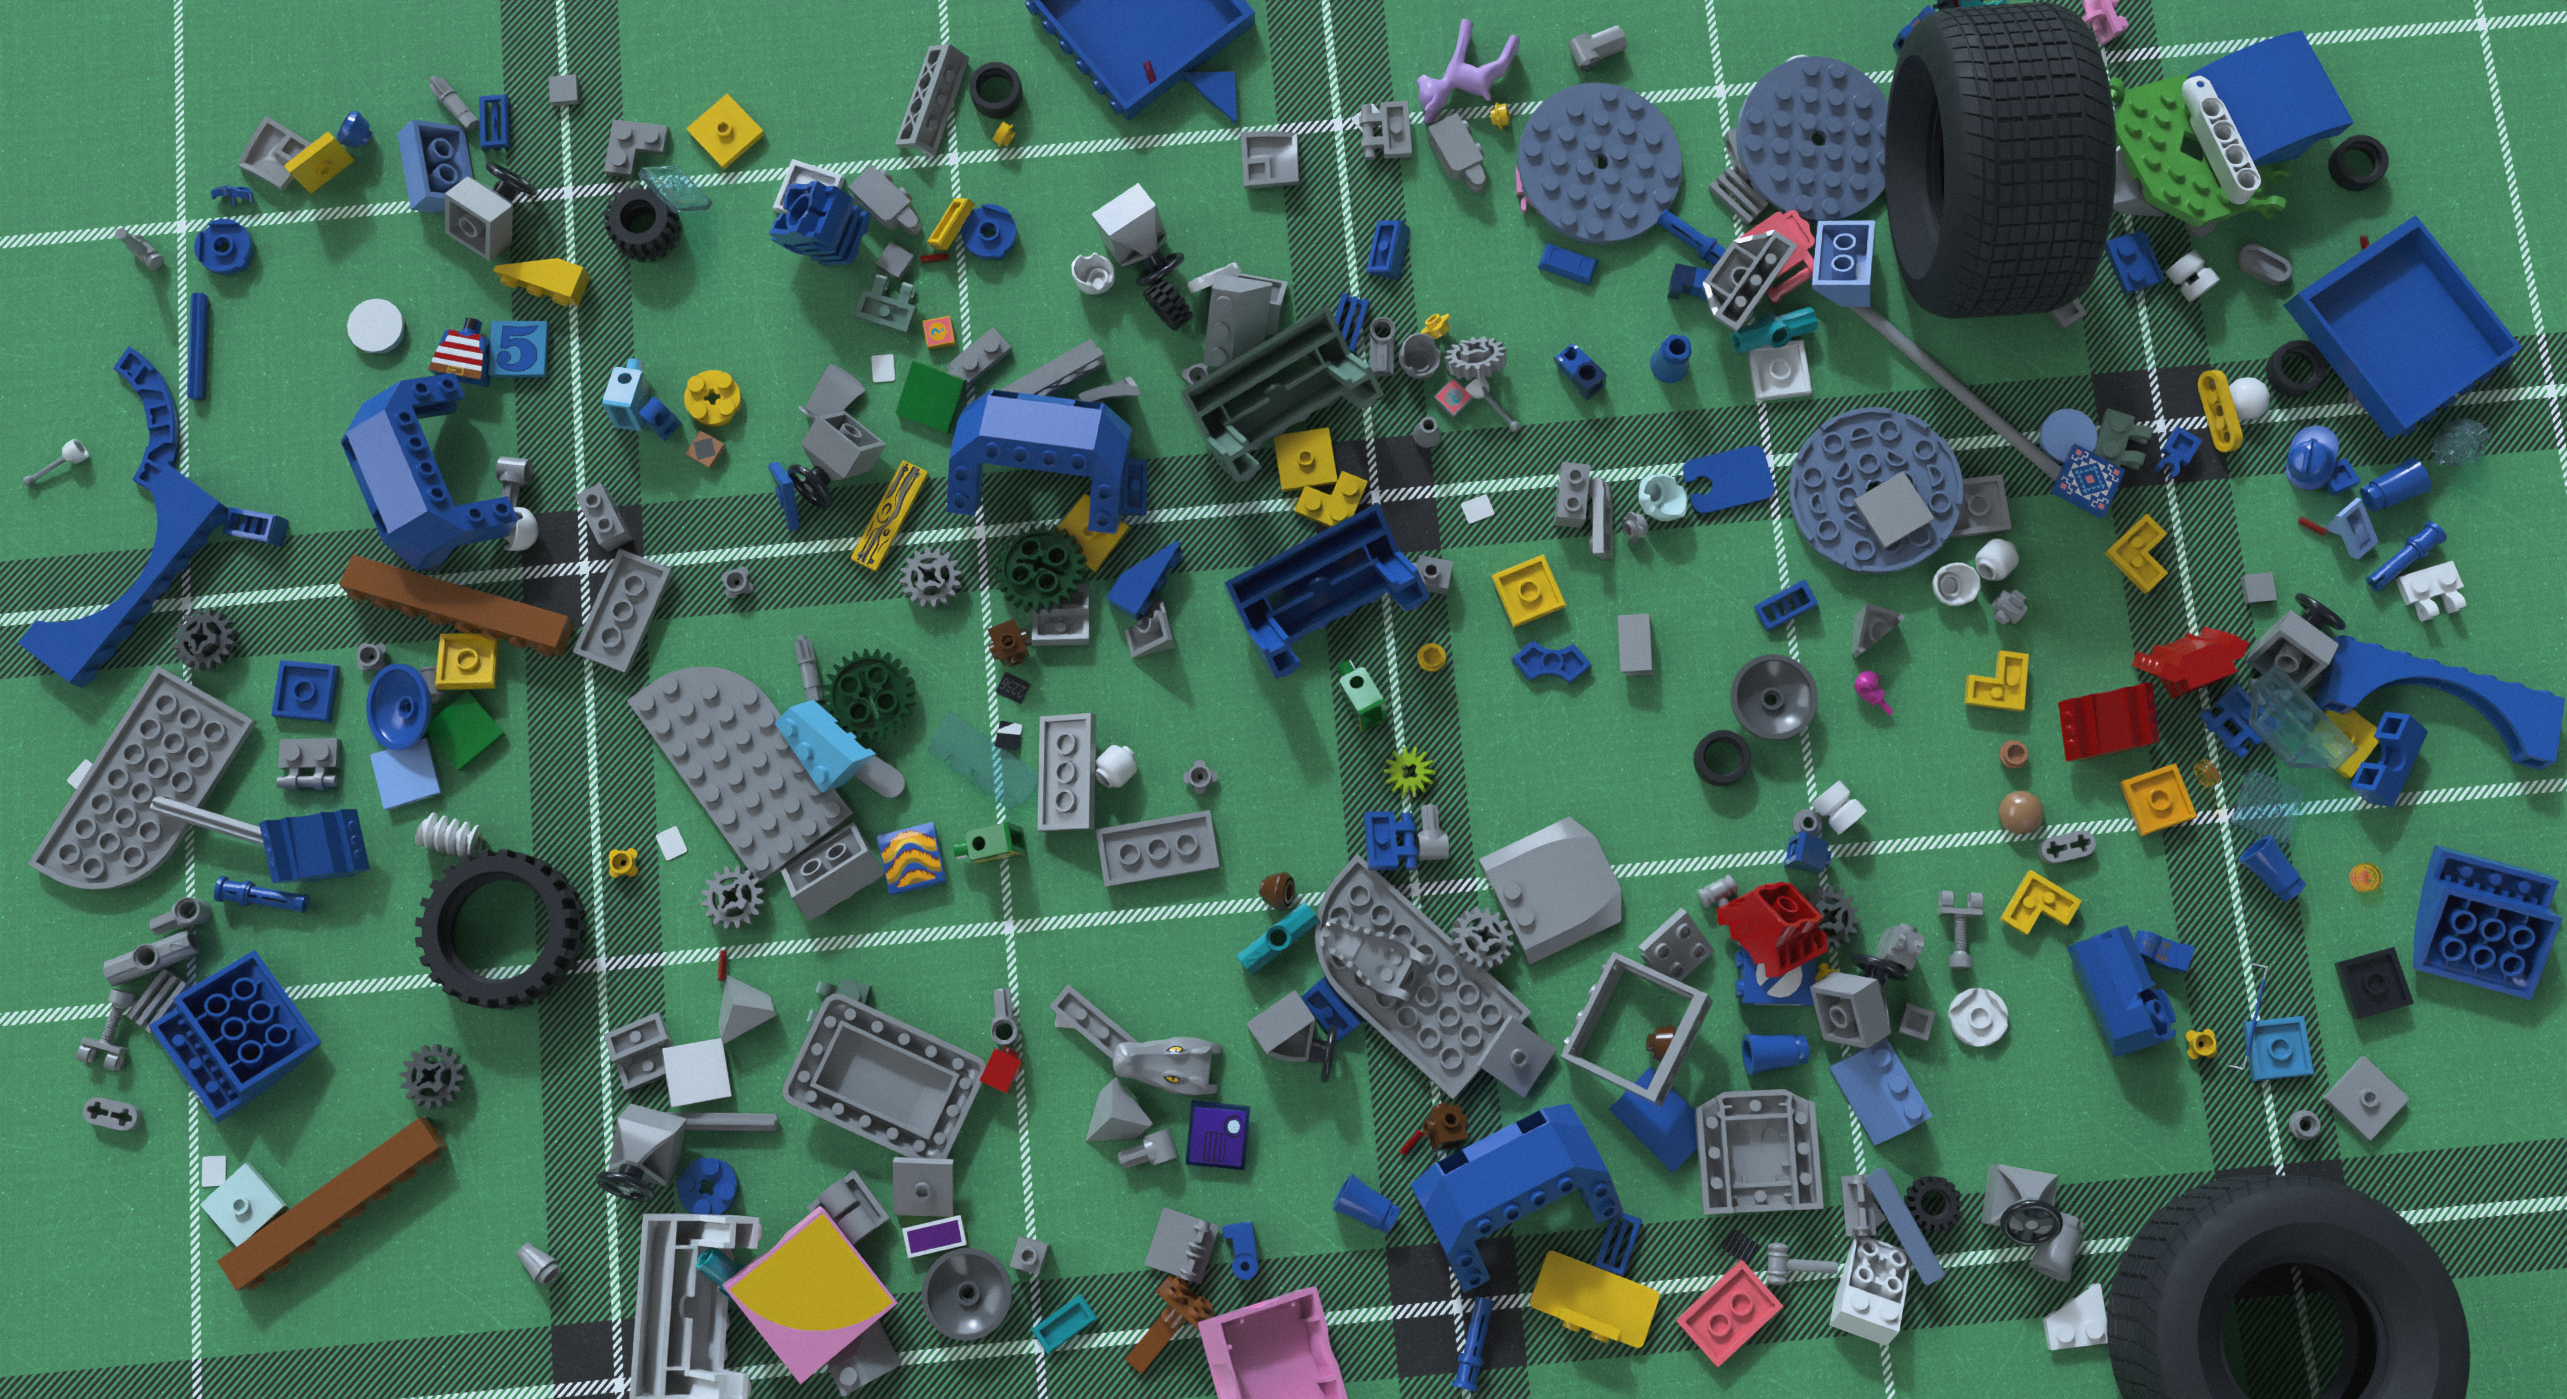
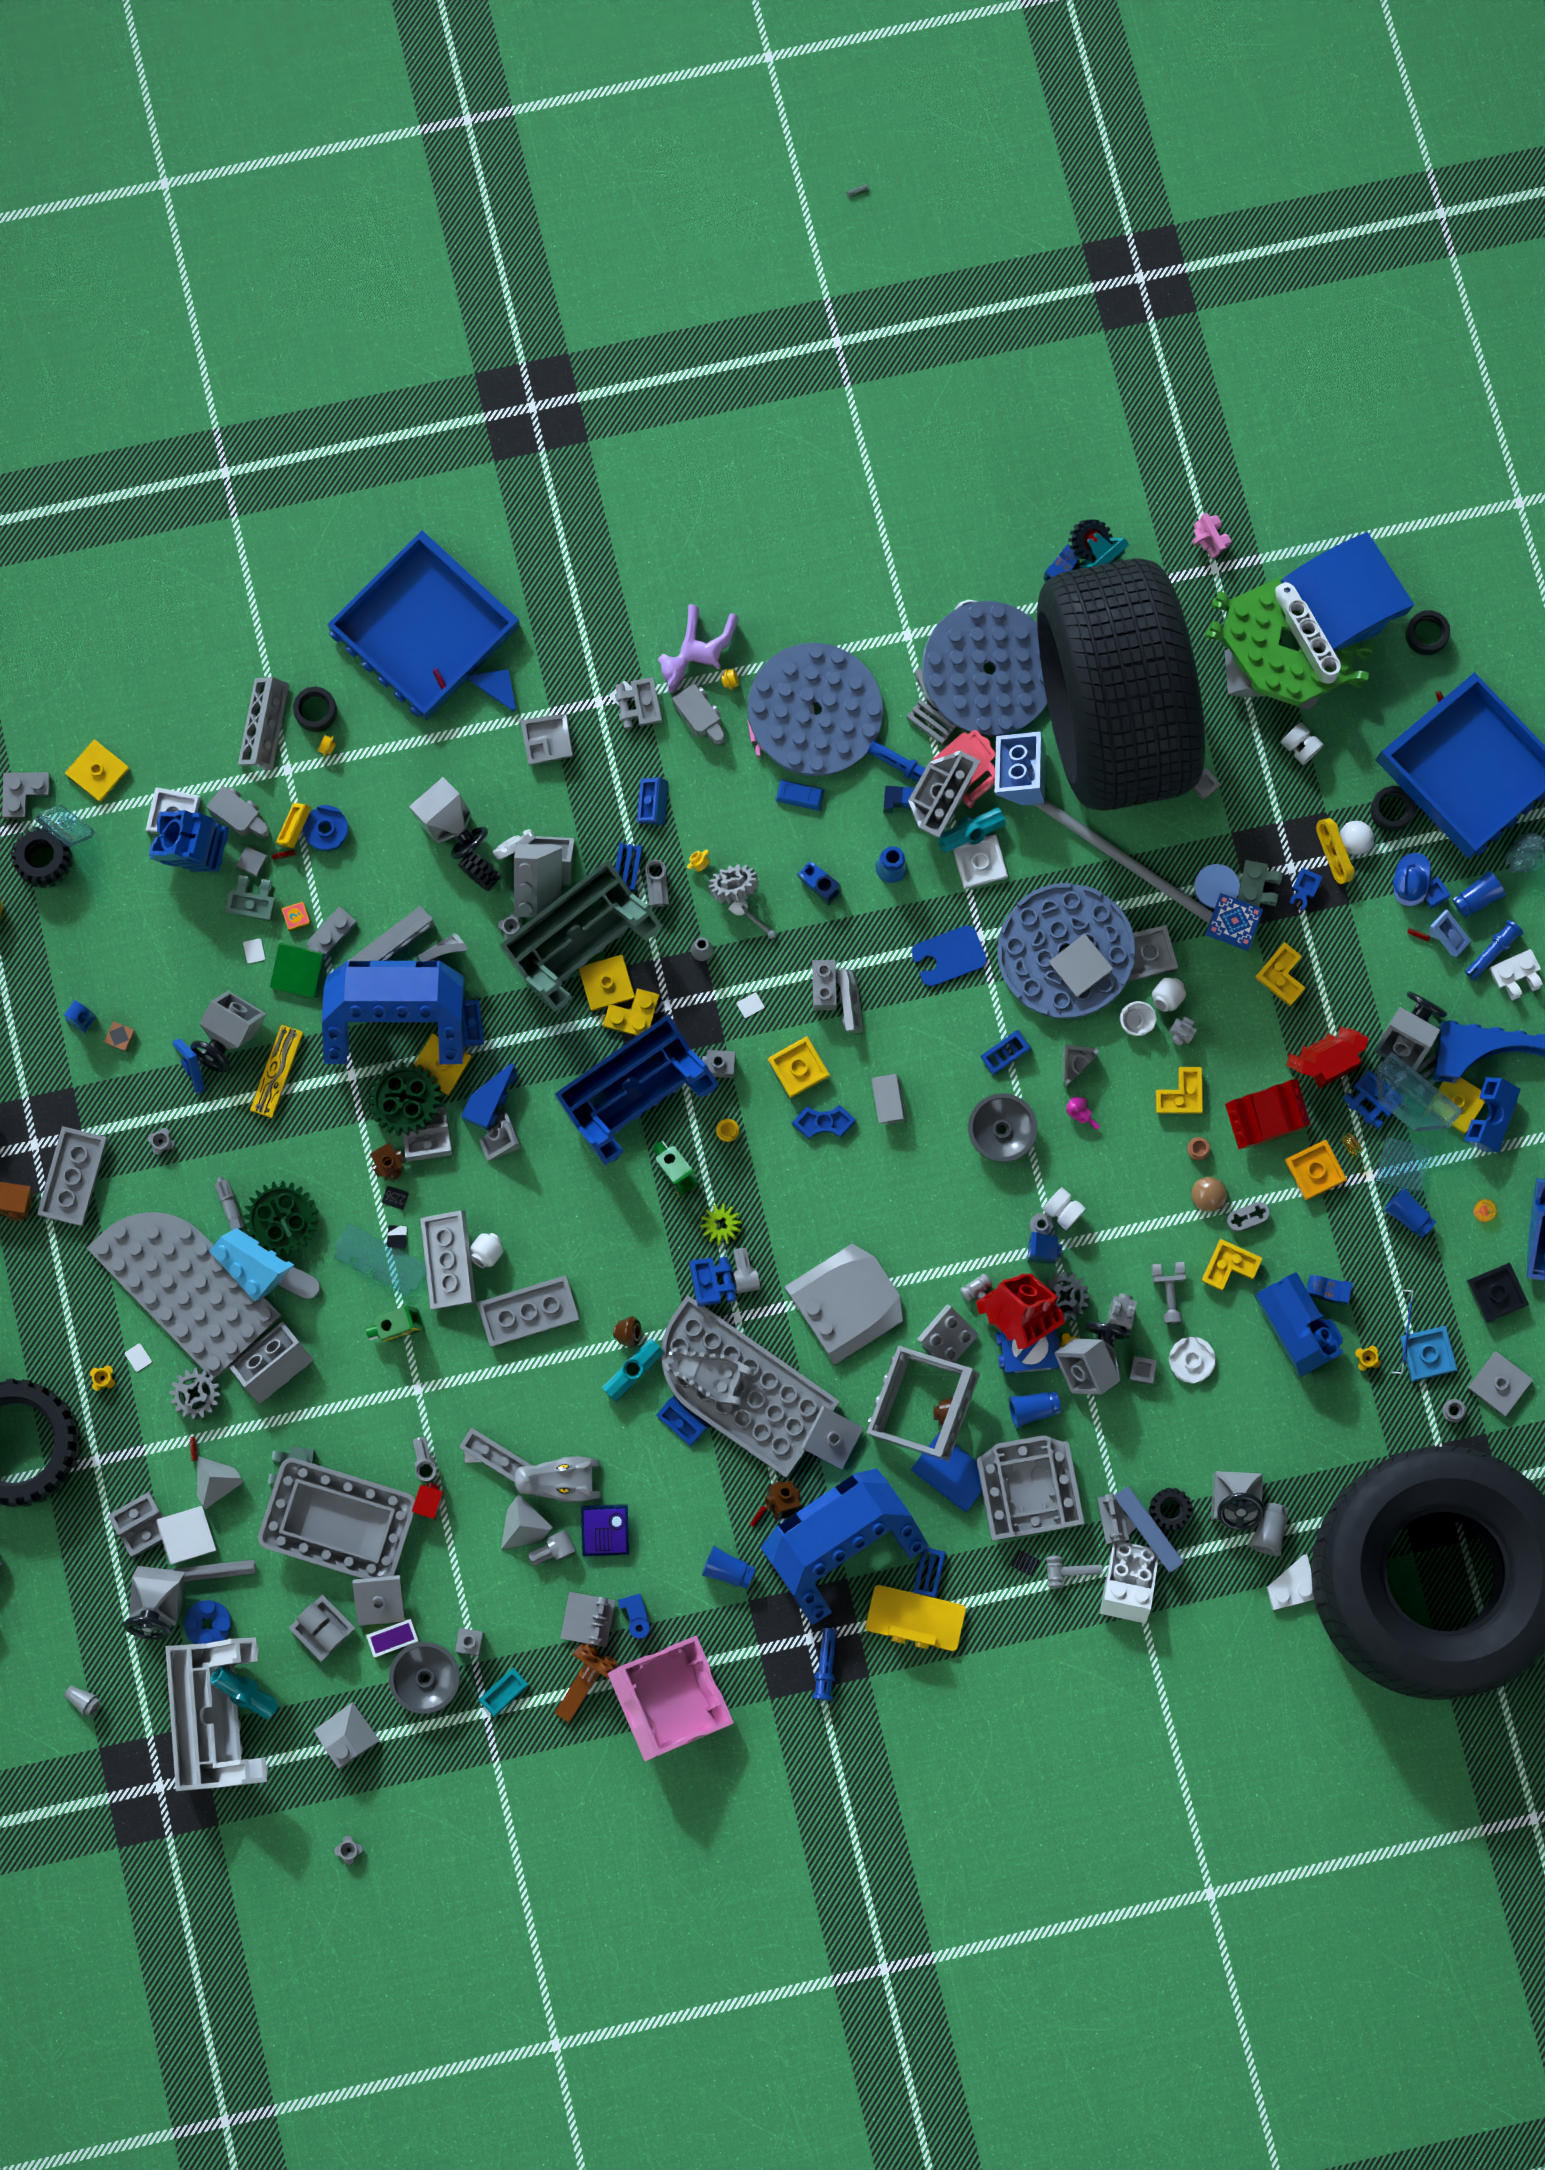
camera: 10 degrees left, 0 degrees up
light grey brick [575,483,633,552] -> none
medium azure torso [602,358,650,431] -> none
yellow plate [684,370,742,427] -> none
yellow tile [722,1206,897,1384] -> none
light grey piece [798,364,865,421] -> none
slope [877,822,947,896] -> none
light grey gear [900,547,963,609] -> none
white hair [1072,253,1115,295] -> none
light grey plate [1183,760,1217,795] -> none
light grey piece [1246,990,1338,1083] -> none
light grey hair [1399,333,1441,380] -> none
tile [1433,378,1473,418] -> none
light grey gear [1449,907,1514,971] -> none
light grey piece [1568,25,1627,70] -> none
light grey plate [1622,512,1648,543] -> none
light aqua hair [1639,474,1688,521] -> none
coral plate [1675,1260,1783,1367] -> none
black tyre [1693,730,1751,787] -> none
medium blue slope [1828,1037,1932,1146] -> none
blue plate [2104,229,2165,295] -> none
light grey tile [2236,243,2292,286] -> none
light grey tile [2240,572,2277,605] -> none

